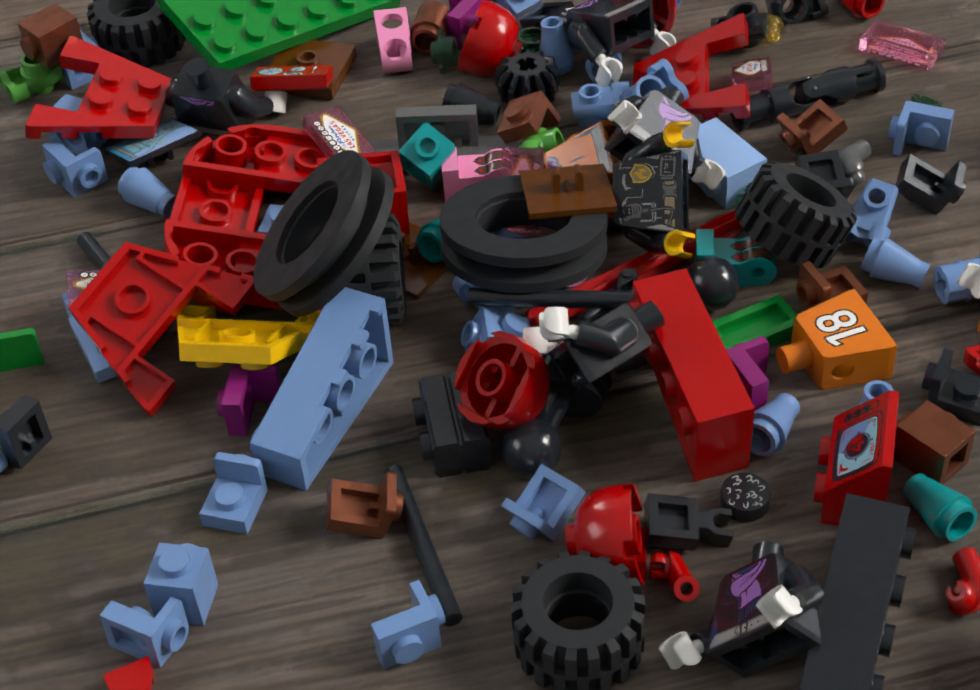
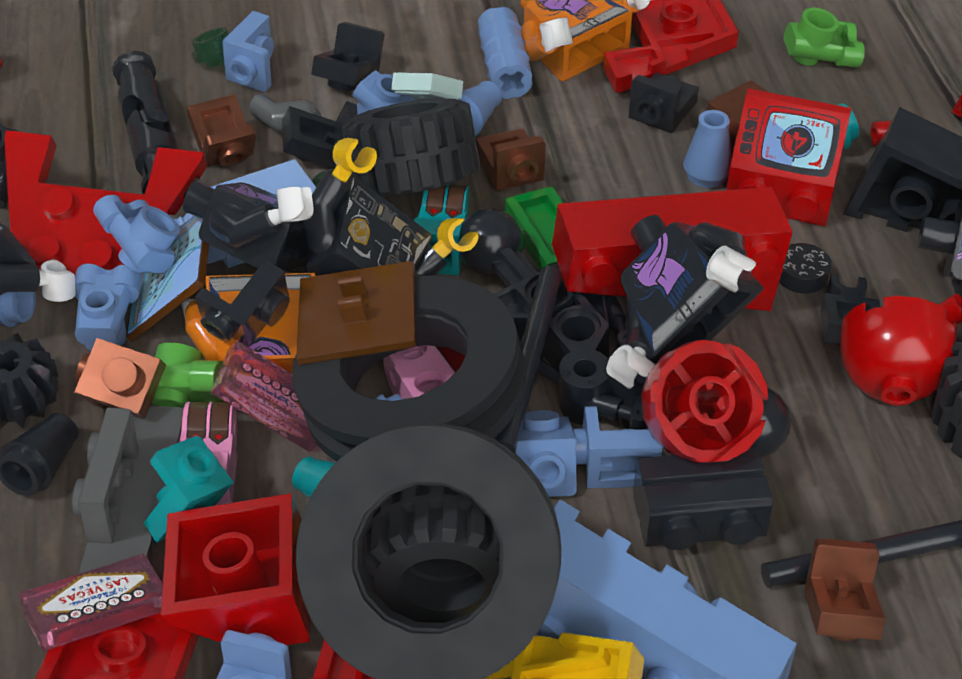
camera: 90 degrees left, 0 degrees up
medium blue bracket [501,464,586,542] -> none
clear pink tile [732,56,774,92] -> none
orange torso [776,289,898,390] -> none
clear pink tile [859,19,946,70] -> none
none -> black bracket [195,259,290,348]
none -> light aqua tile [392,72,463,99]

